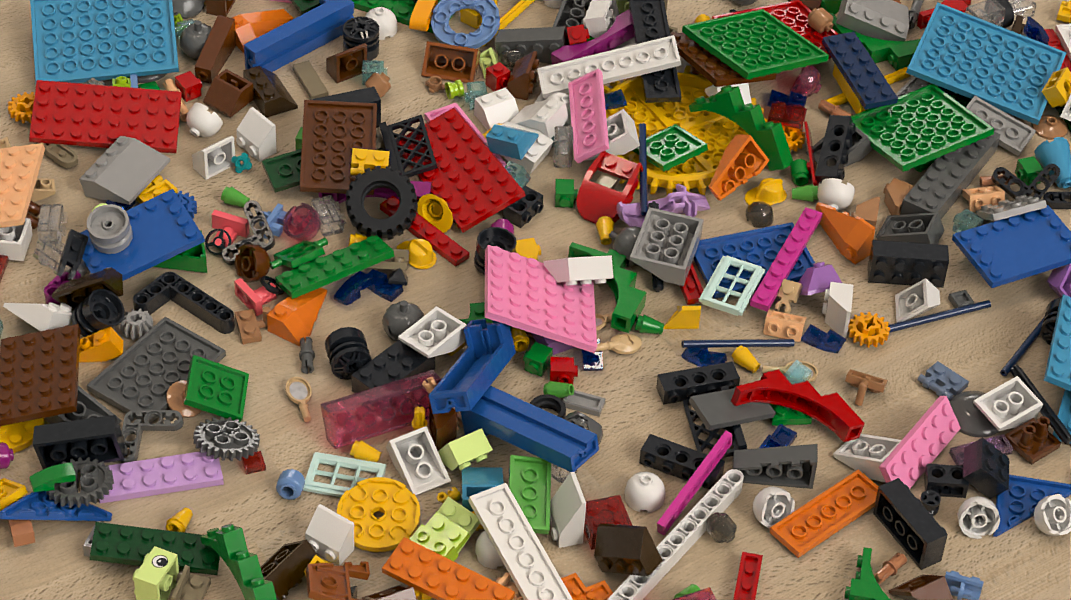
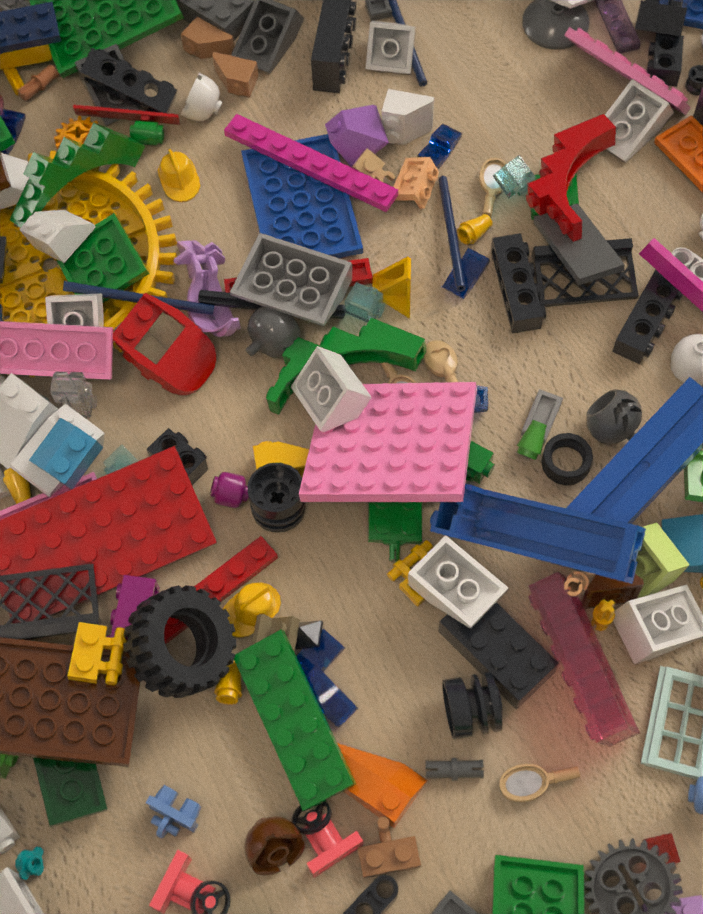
camera: 80 degrees left, 20 degrees up
bright green cone [221,186,250,208] -> none
beam [222,200,275,265] -> none
green plate [270,237,328,269] -> none
clear pink cylinder [283,203,321,242] -> none
clear brick [311,195,346,237] -> none
yellow cone [350,440,382,463] -> none
dark grey piece [382,300,424,341] -> none
yellow piece [417,194,453,233] -> none
red brick [550,357,578,384] -> none
green brick [555,179,578,208] -> none
yellow cone [596,216,614,245] -> none
green cone [635,314,664,335] -> none
light aqua piece [699,256,766,316] -> none
orange wedge [708,135,769,201] -> none
dark grey wedge [732,444,818,489] -> none
clear smoke hair [745,201,774,228] -> none
clear blue slope [759,424,797,448] -> none
clear red plate [767,102,807,129] -> none
bright green cone [792,184,818,202] -> none
orange wedge [816,202,876,265] -> none
medium nougat plate [845,369,888,406] -> none
light orange gear [848,312,890,348] -> none
sand blue plate [917,361,969,401] -> none
none -> white slope [19,210,96,263]
none -> clear light blue brick [345,282,385,323]

